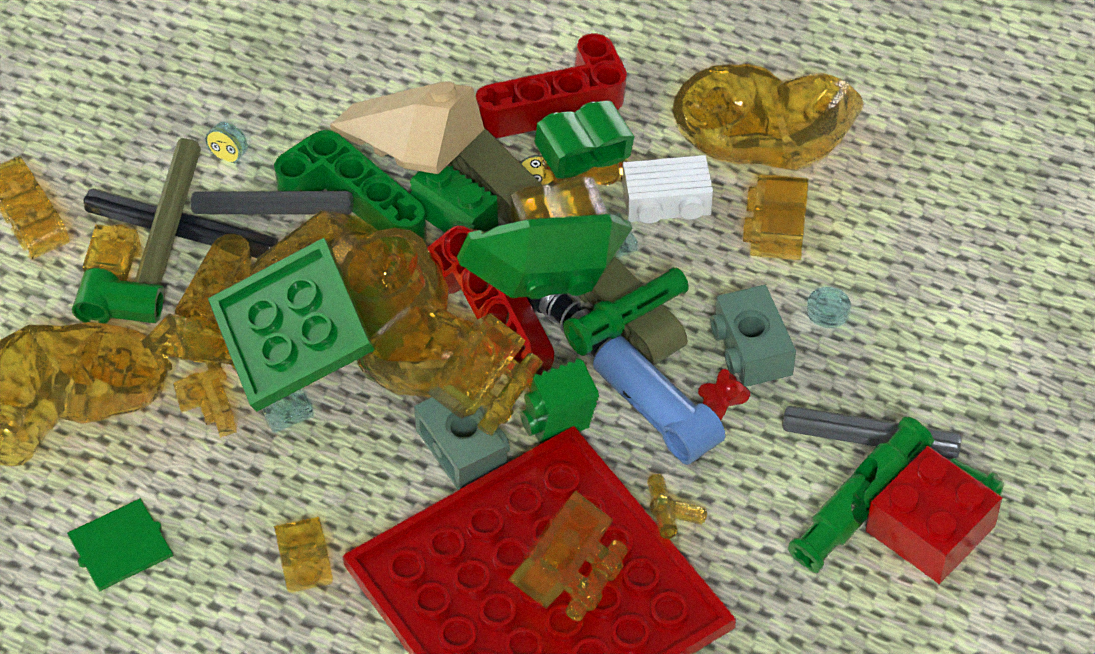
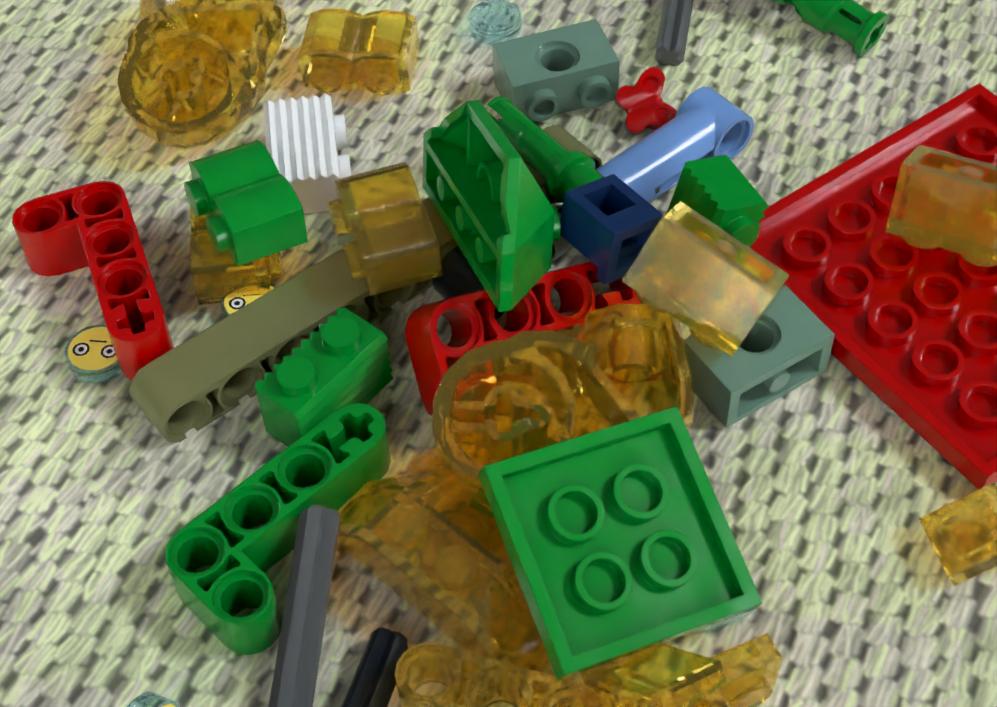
camera: 90 degrees left, 0 degrees up
tan wedge [330,82,484,174] -> none
clear yellow piece [647,474,707,539] -> none
none -> dark blue brick [560,174,663,285]

